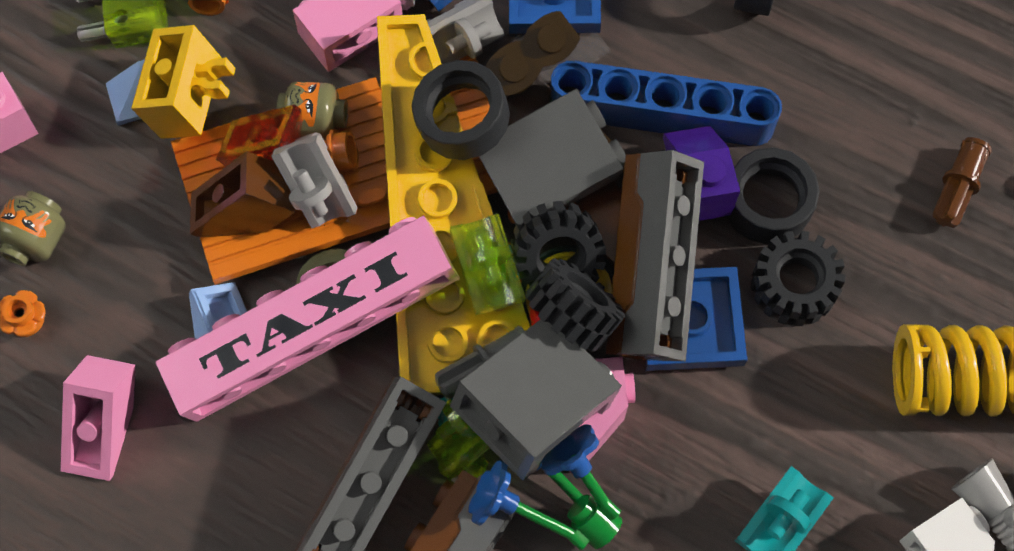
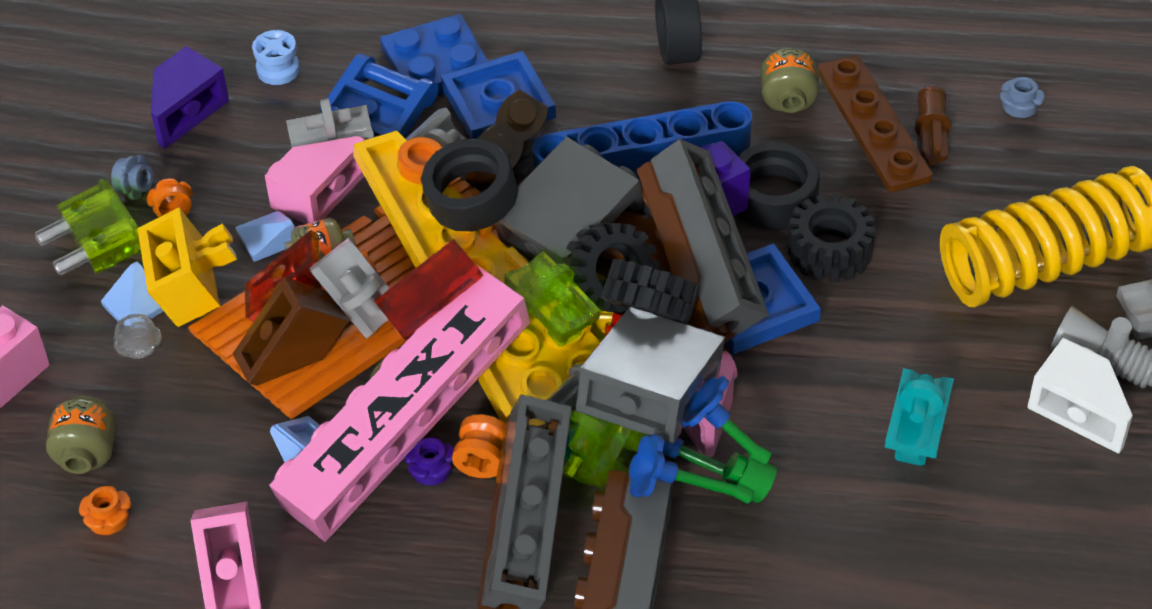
camera: 20 degrees left, 20 degrees down
none -> clear plate [113,314,162,359]
none -> light blue slope [235,211,294,262]
none -> clear red panel [374,239,483,341]
none -> orange tile [397,137,443,184]
none -> dark purple plate [405,437,454,485]
none -> orange wheel [452,414,505,478]
none -> olive head [760,47,819,113]
none -> reddish brown bracket [817,55,932,192]

